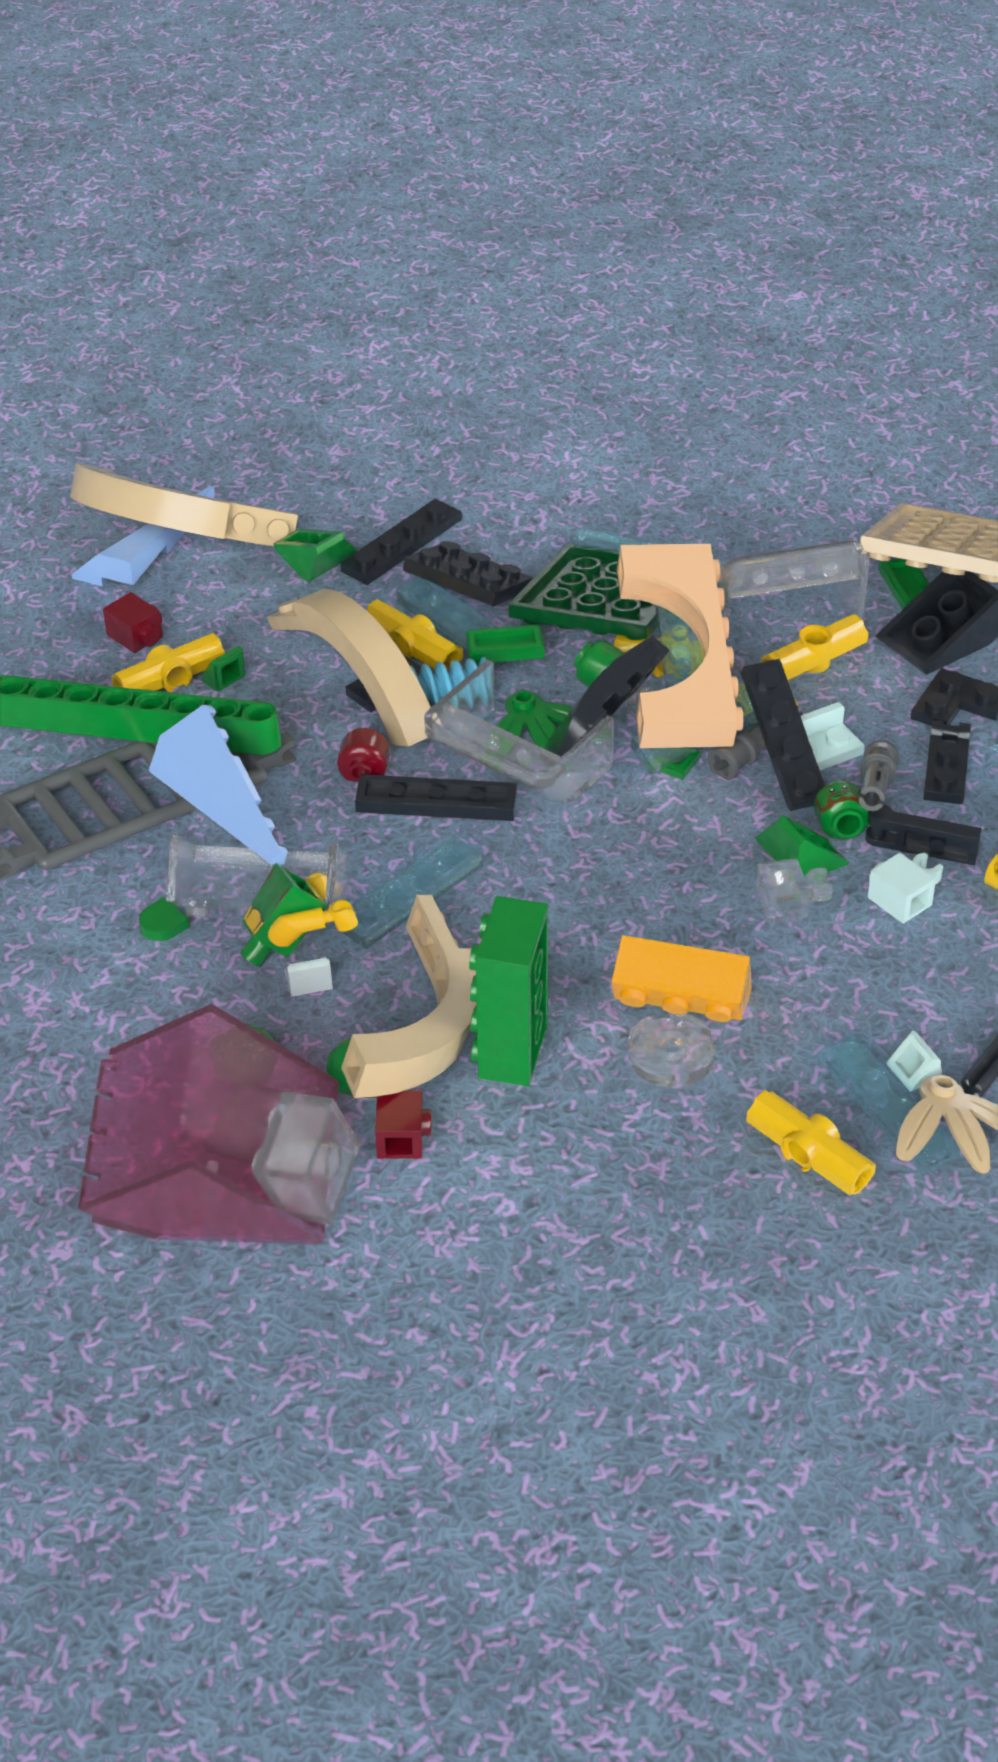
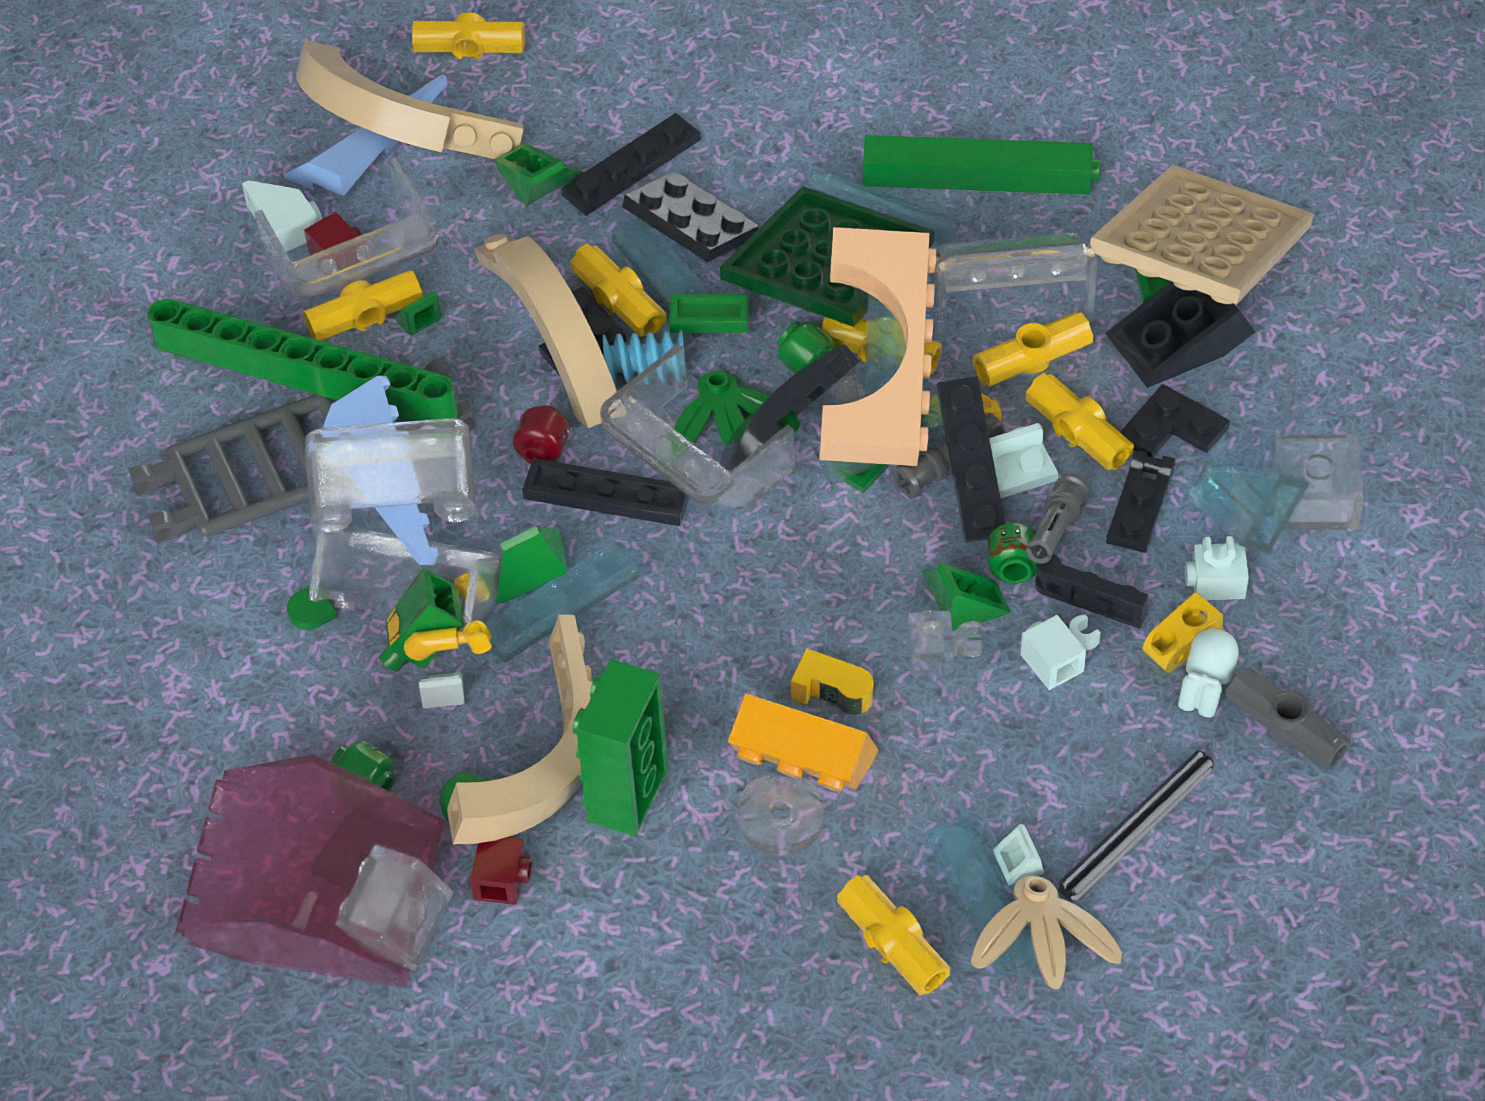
camera: 10 degrees right, 10 degrees up
none -> light aqua slope [242,180,322,254]
none -> clear windscreen [255,157,439,299]
none -> clear windscreen [305,418,481,554]
none -> yellow piece [412,12,525,59]
none -> green slope [496,526,568,604]
none -> yellow leg [791,648,874,715]
none -> green brick [863,135,1100,195]
none -> yellow piece [1026,373,1134,471]

